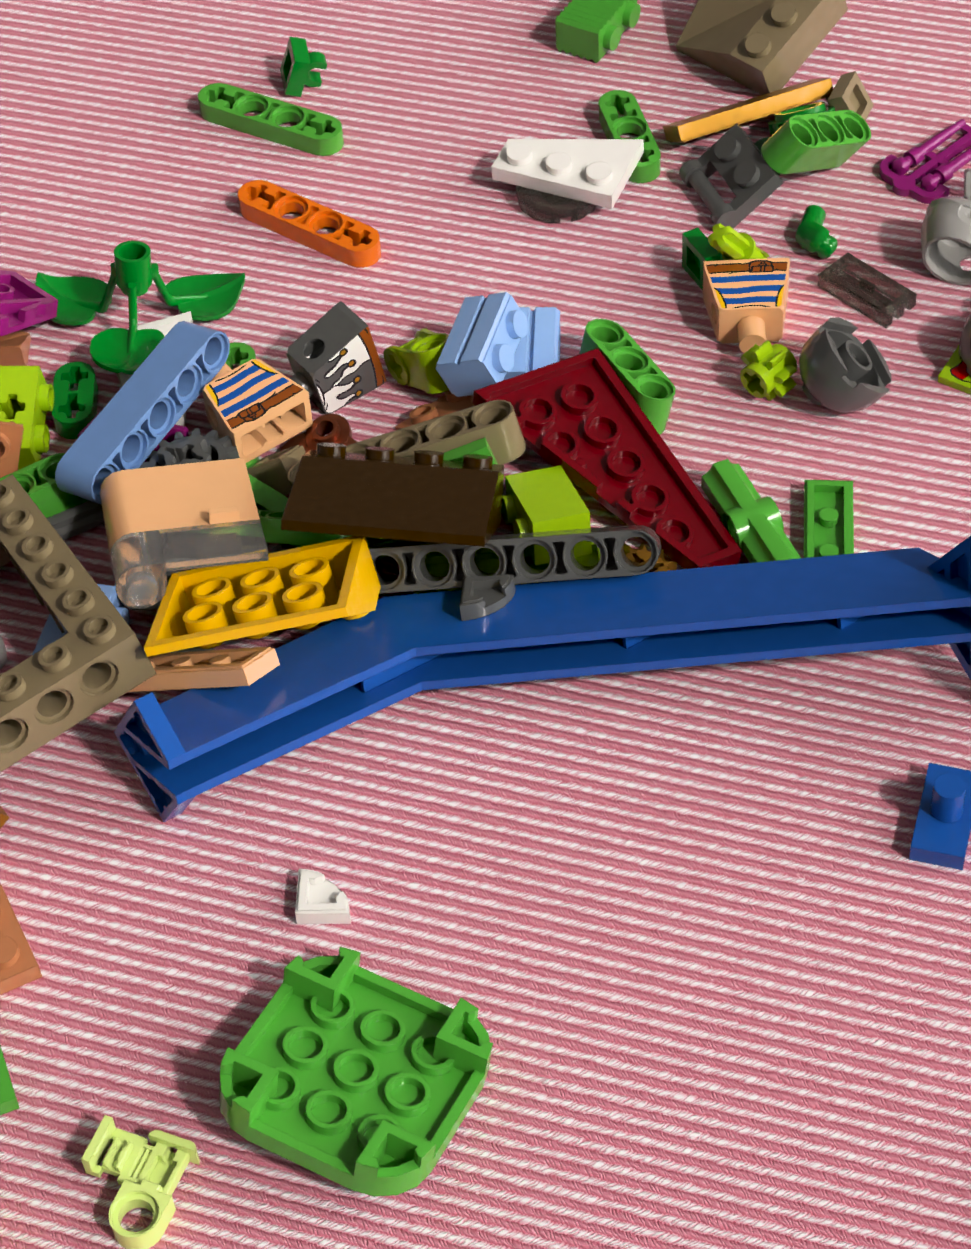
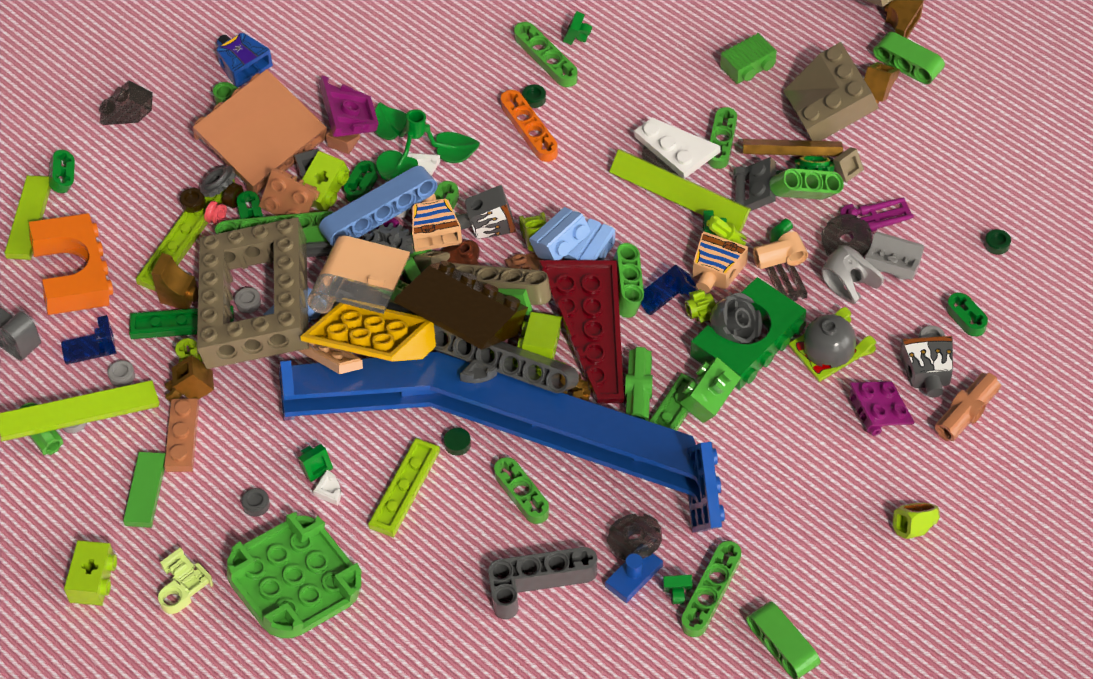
camera: 25 degrees right, 5 degrees up
none -> dark grey tile [242,488,270,517]
none -> green tile [298,444,333,482]
none -> lime tile [368,438,440,538]
none -> dark green tile [444,428,471,456]
none -> dark grey beam [488,547,597,619]
none -> bright green beam [494,457,549,524]
none -> dark green tile [522,84,546,108]
none -> clear smoke tile [607,514,662,560]
none -> lime tile [609,149,751,232]
none -> clear blue bracket [641,265,699,315]
none -> bright green brick [679,357,741,423]
none -> green arch [690,277,807,390]
none -> light nougat piece [753,231,808,269]
none -> clear smoke tile [821,214,872,257]

